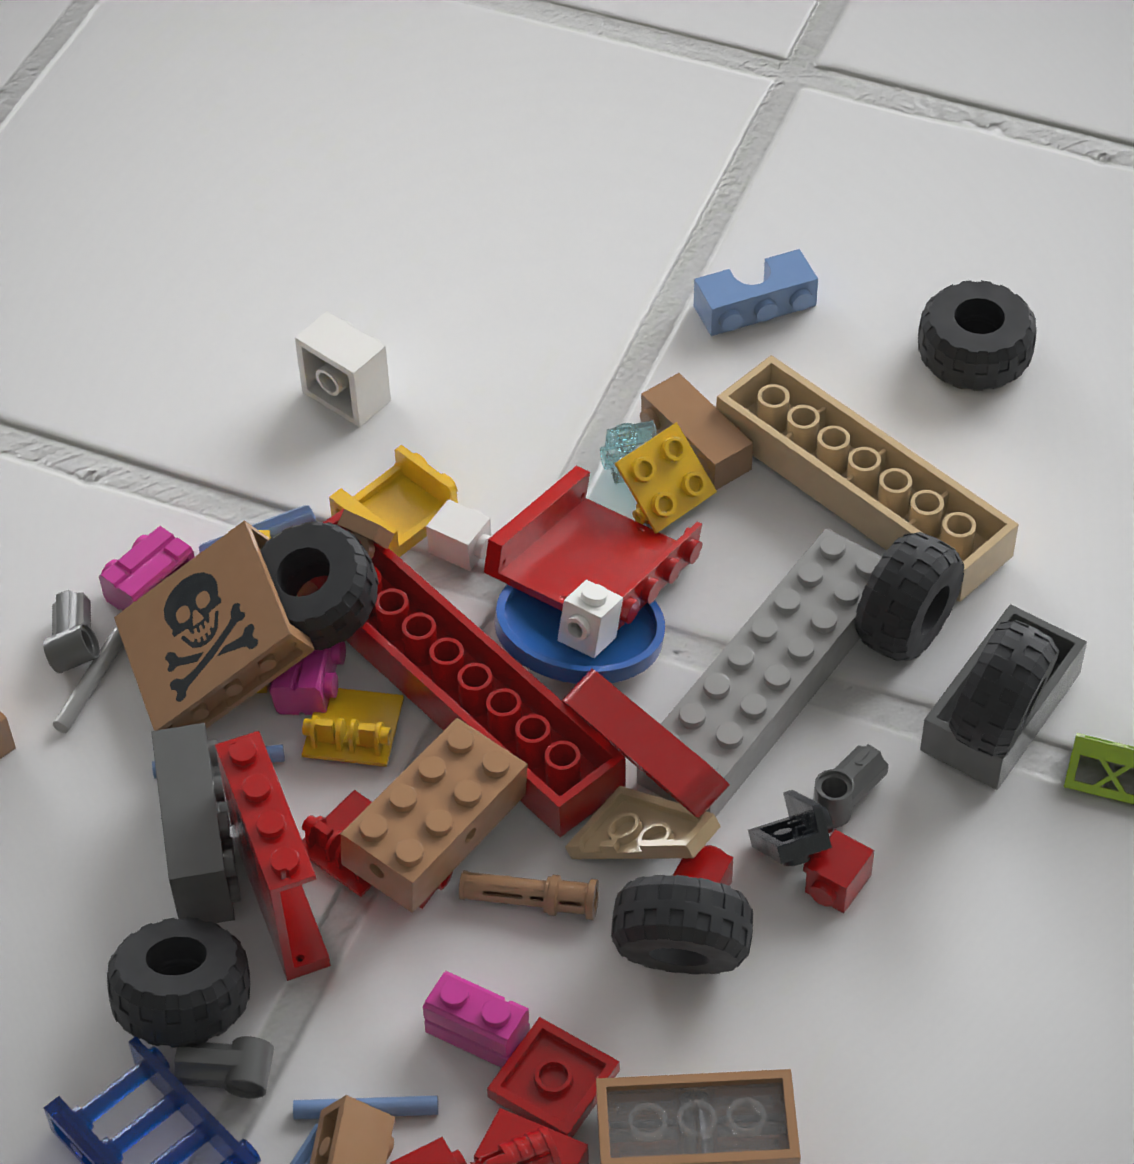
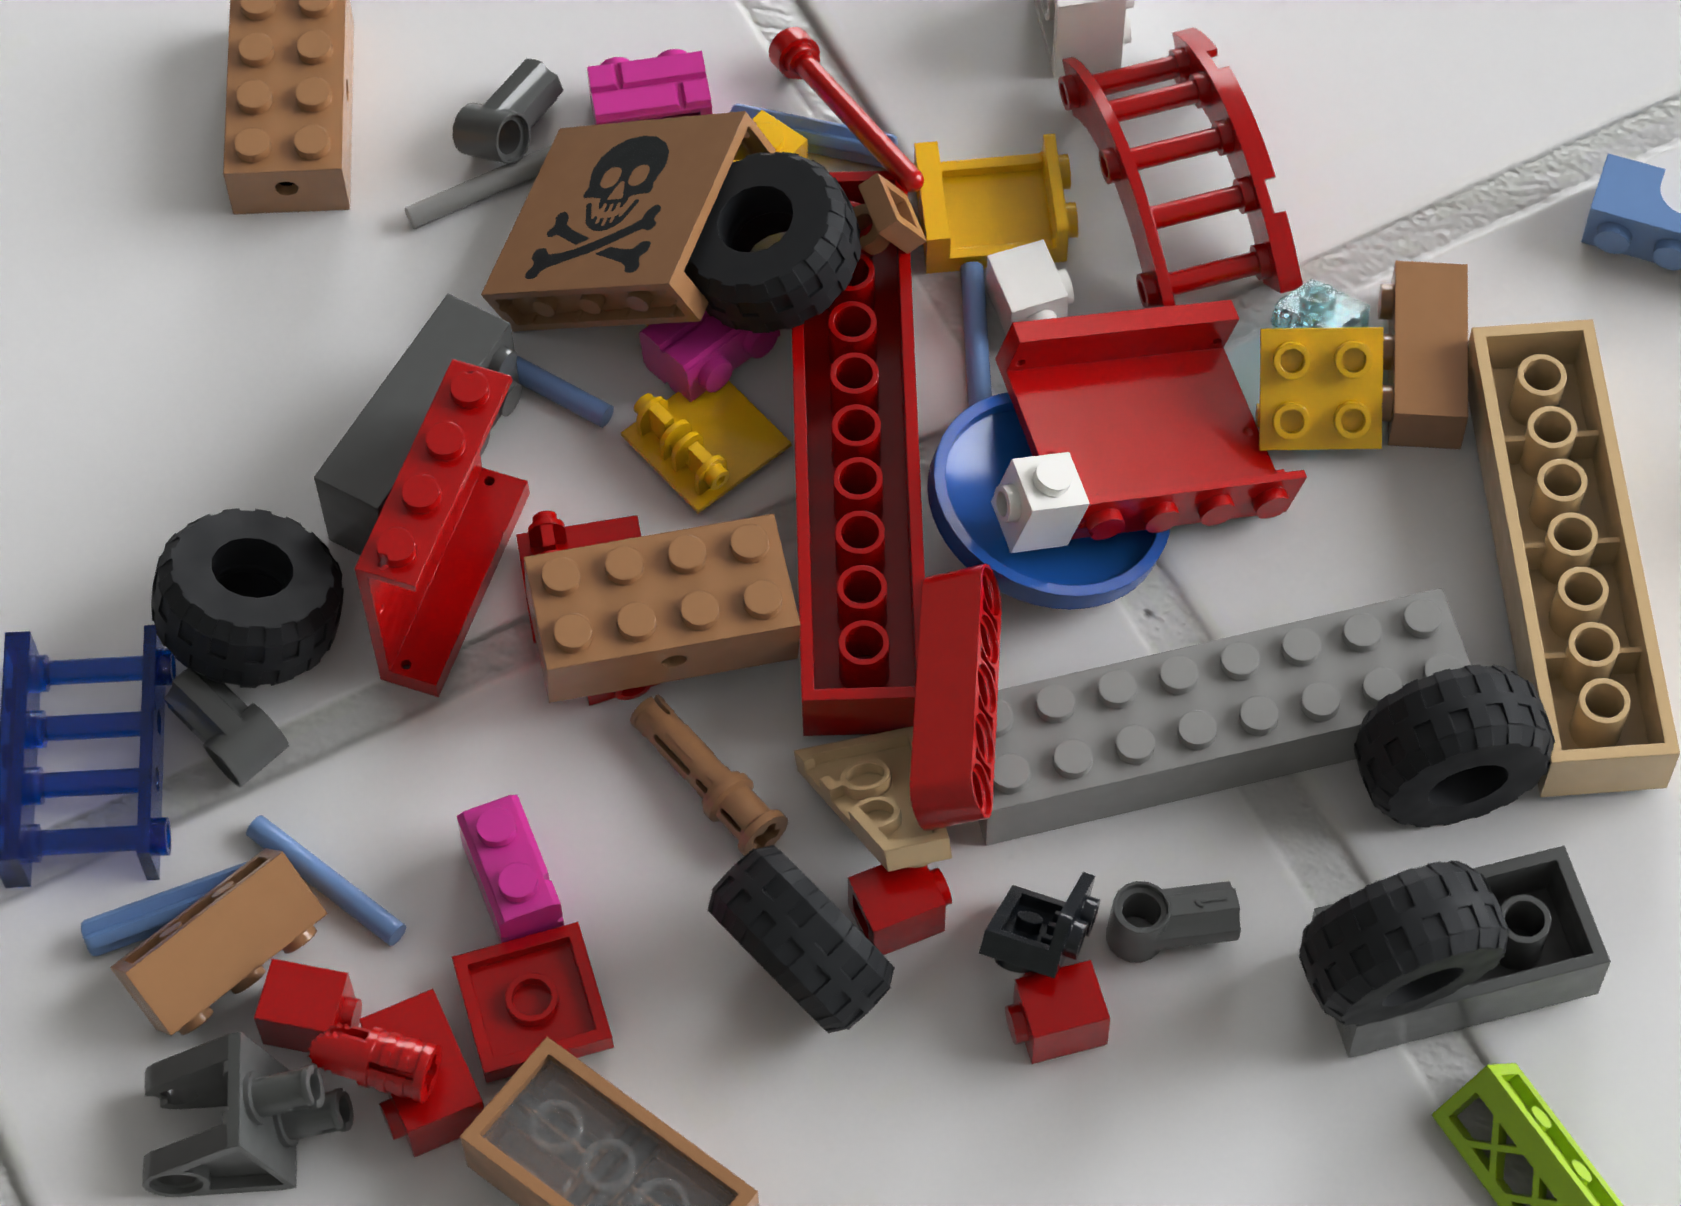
camera: 40 degrees right, 10 degrees up
none -> red piece [769,27,924,192]
none -> medium blue bar [960,262,992,408]
none -> red fence [1058,27,1303,309]

